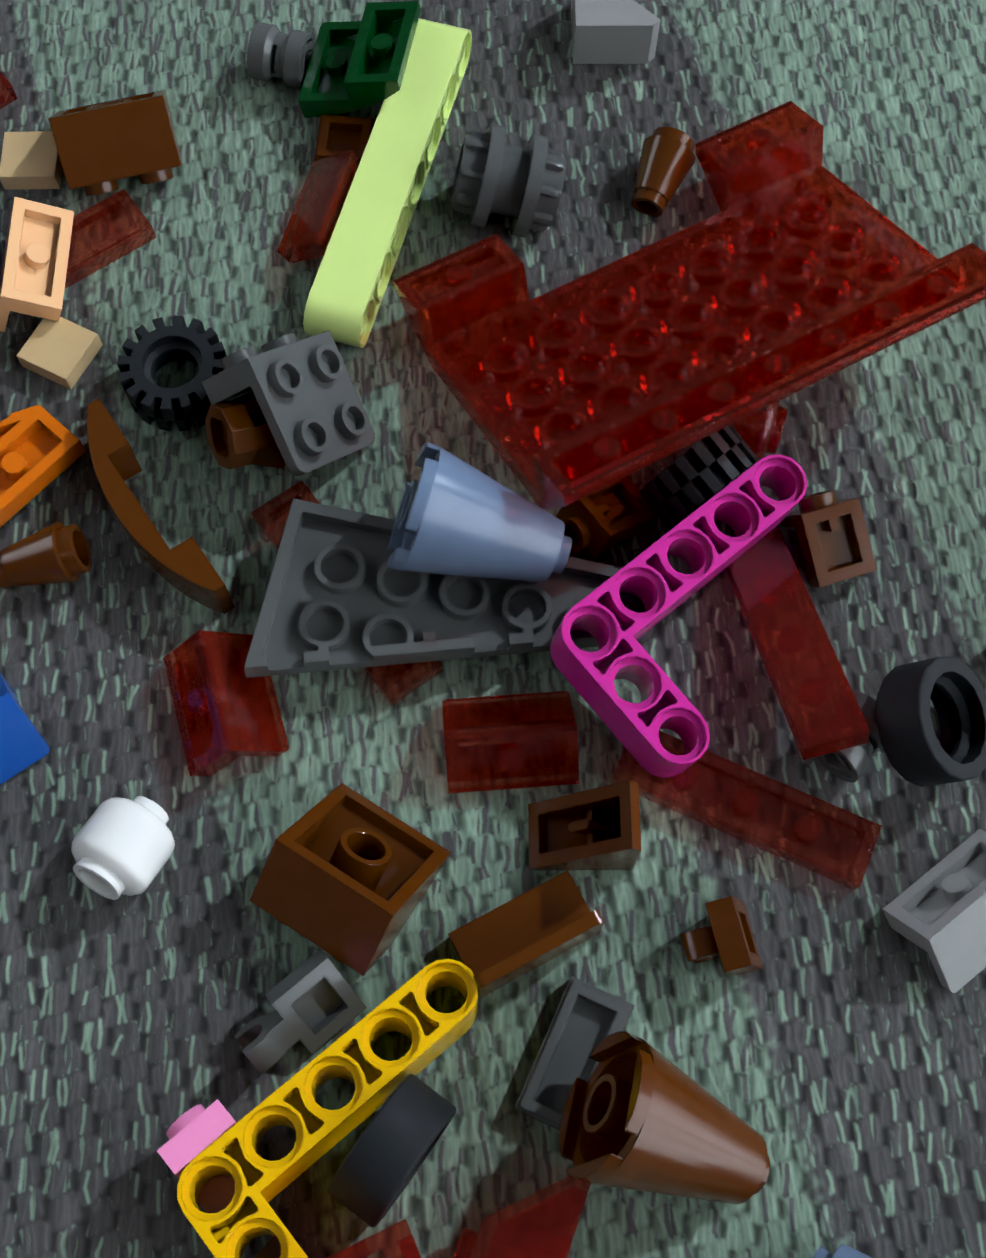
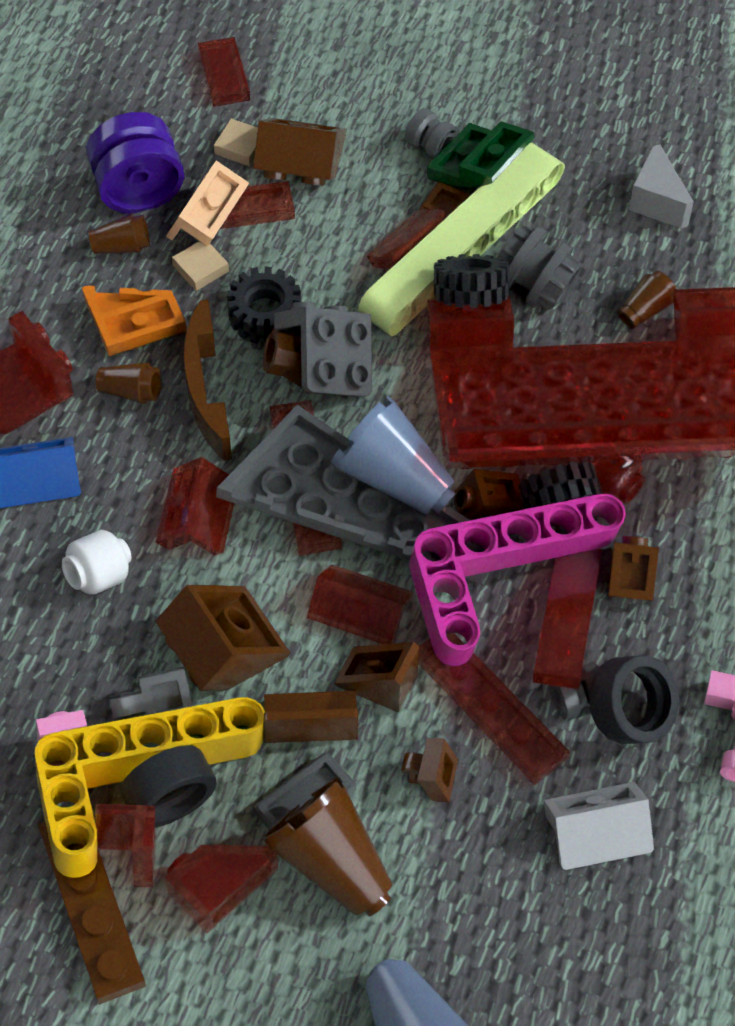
camera: 25 degrees right, 10 degrees down
none -> black tyre [434,254,509,308]

